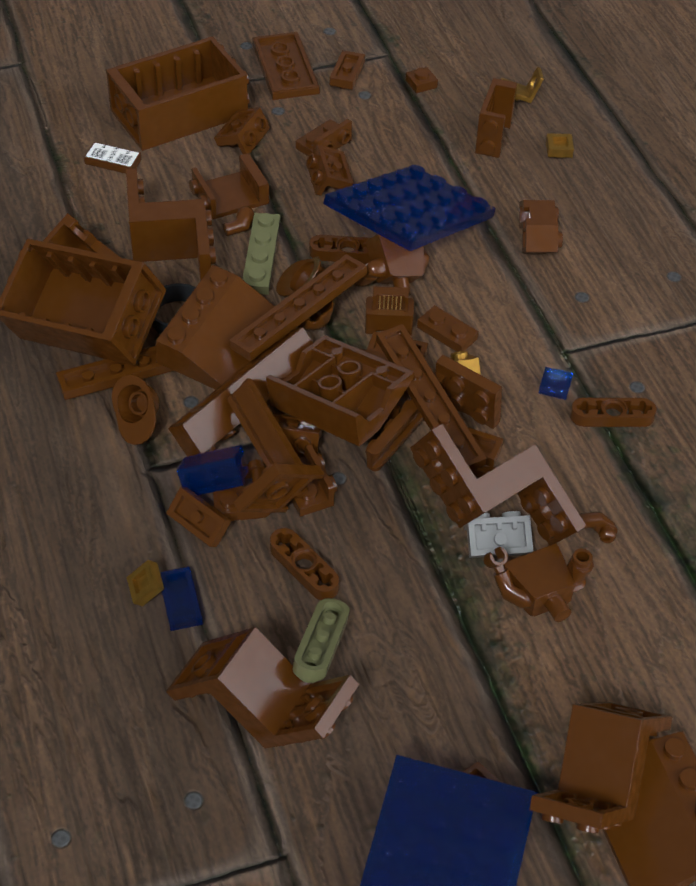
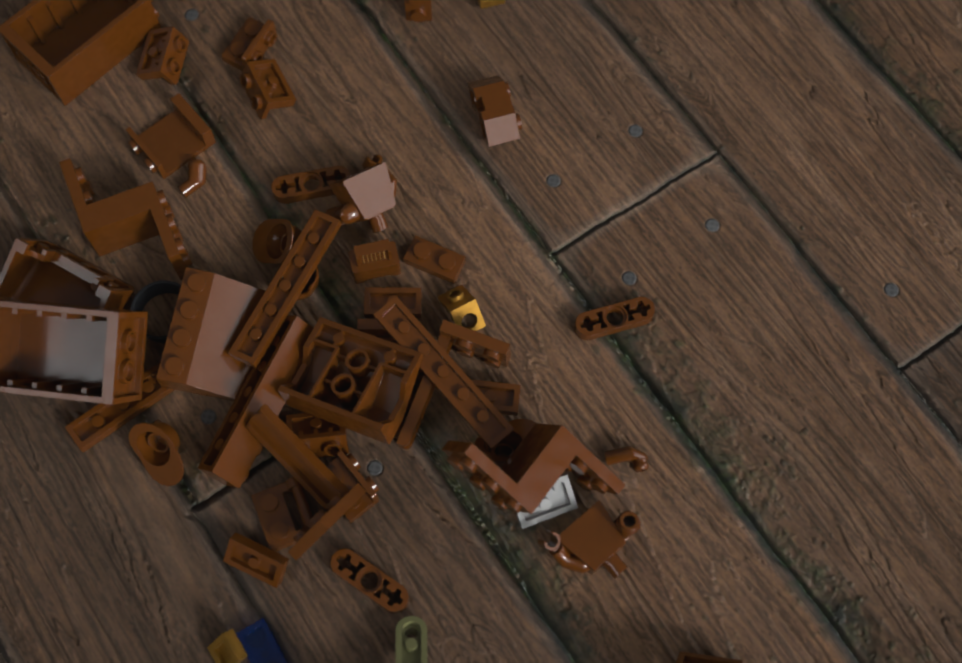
camera: 15 degrees left, 20 degrees up
tile [84,142,142,174] -> none
clear blue hinge [177,445,248,495] -> none
olive plate [243,213,281,295] -> none
clear blue plate [323,165,496,251] -> none
clear blue tile [538,367,573,400] -> none

